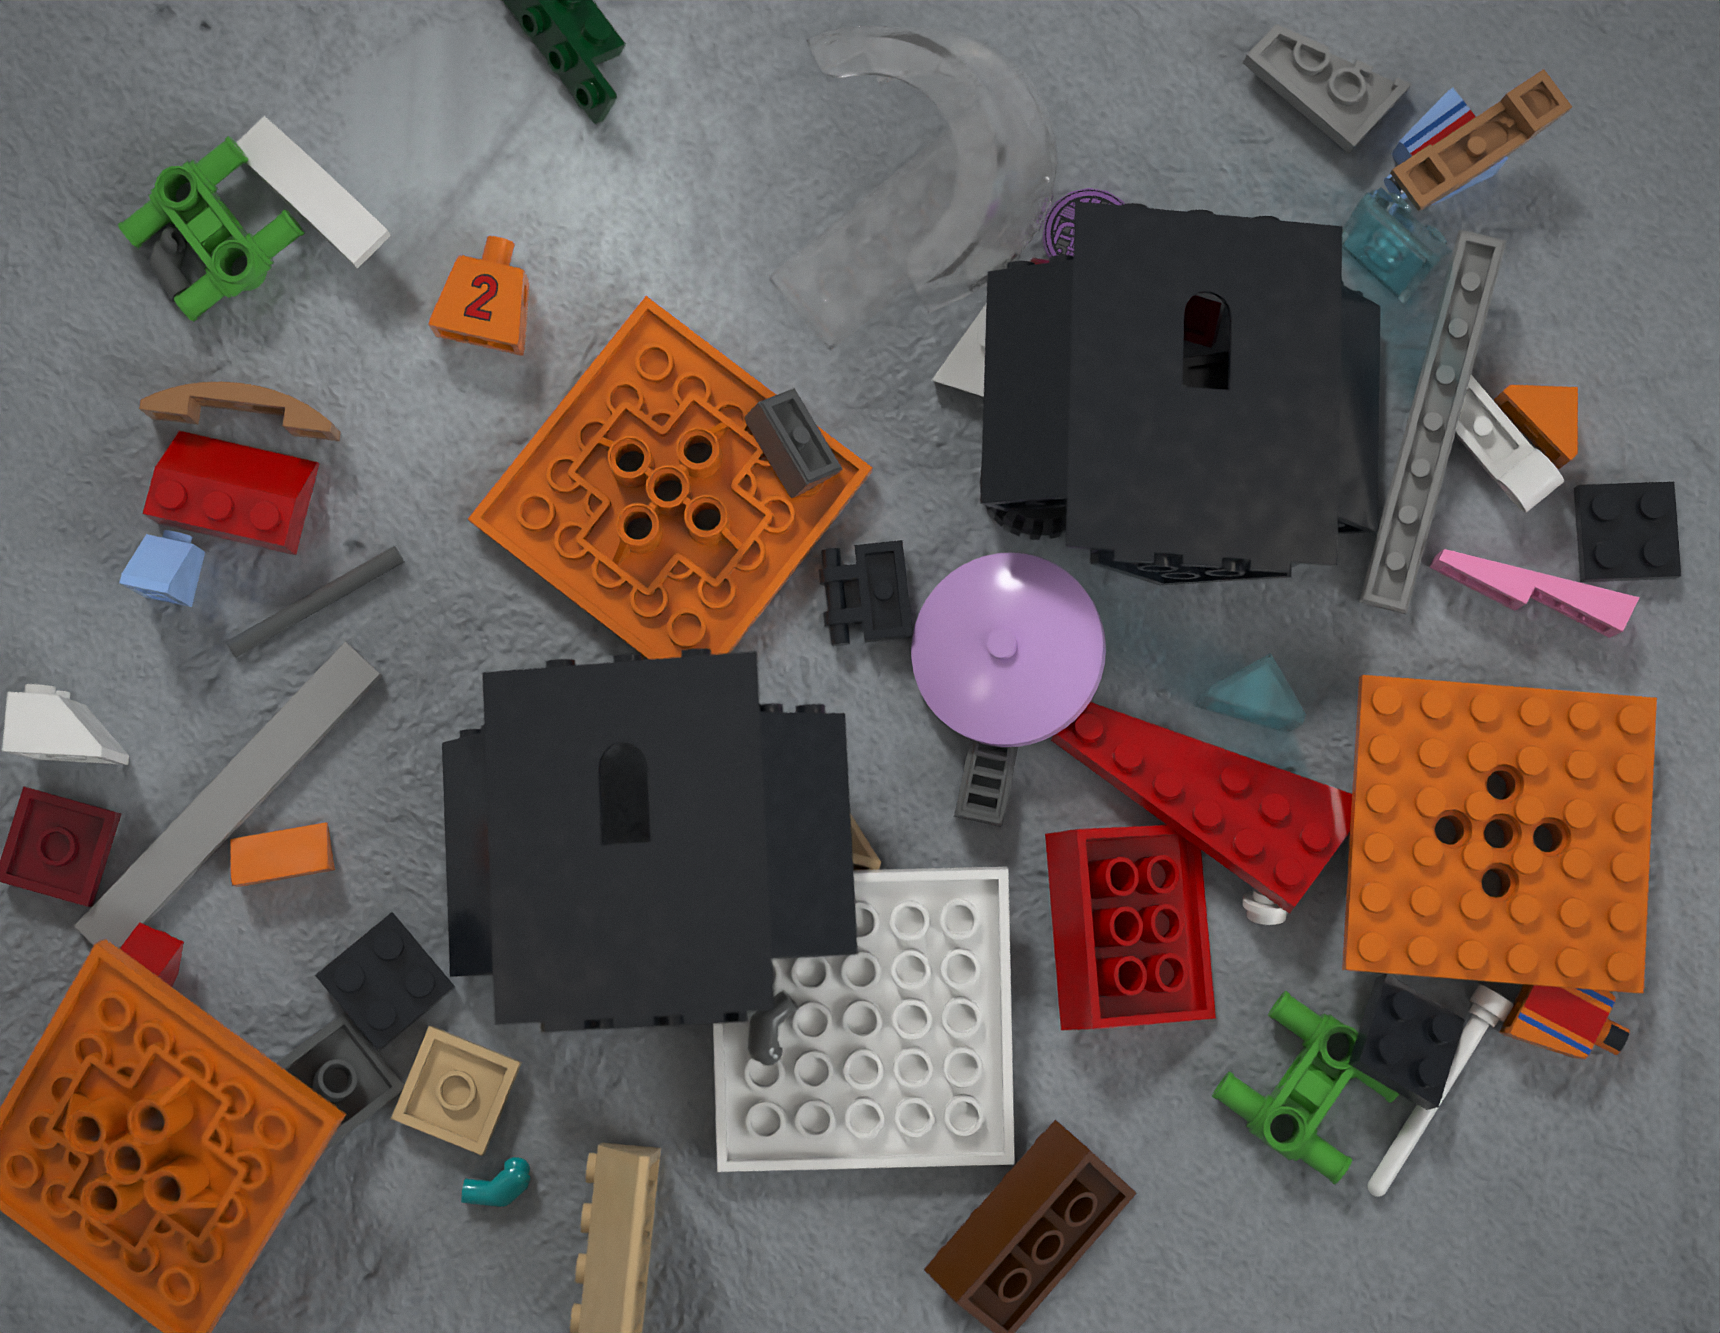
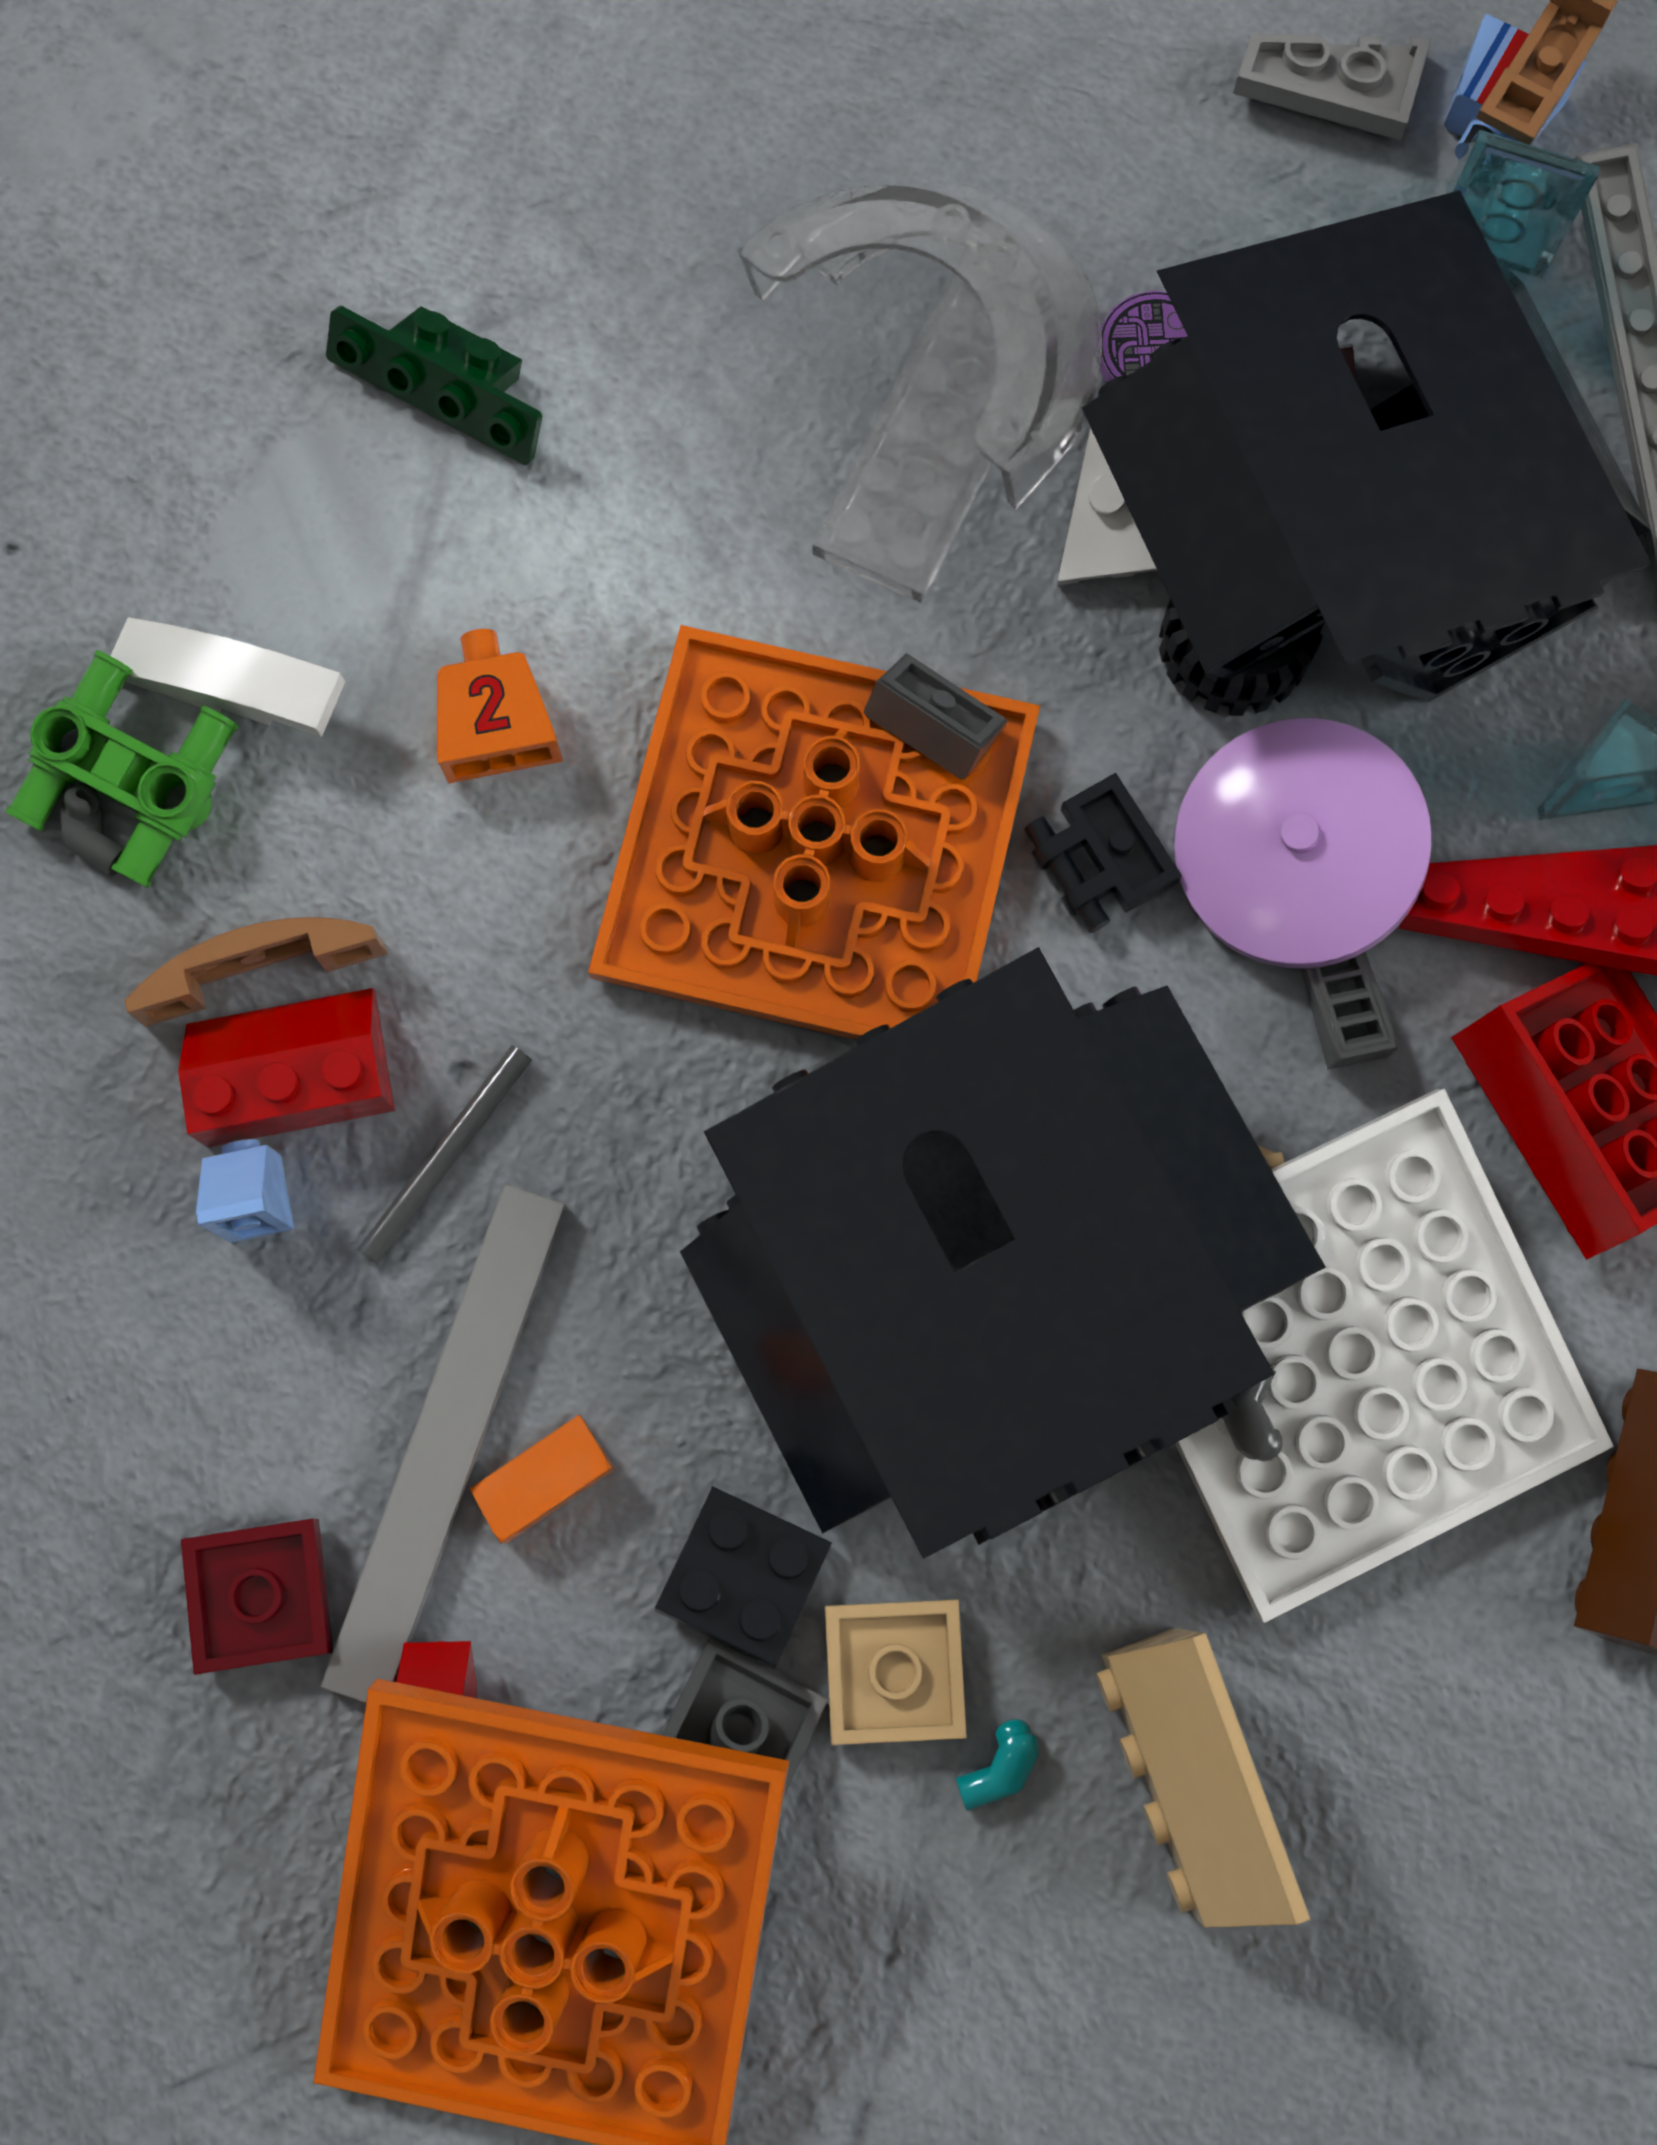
camera: 25 degrees left, 5 degrees down
white slope [2,684,129,765] -> none

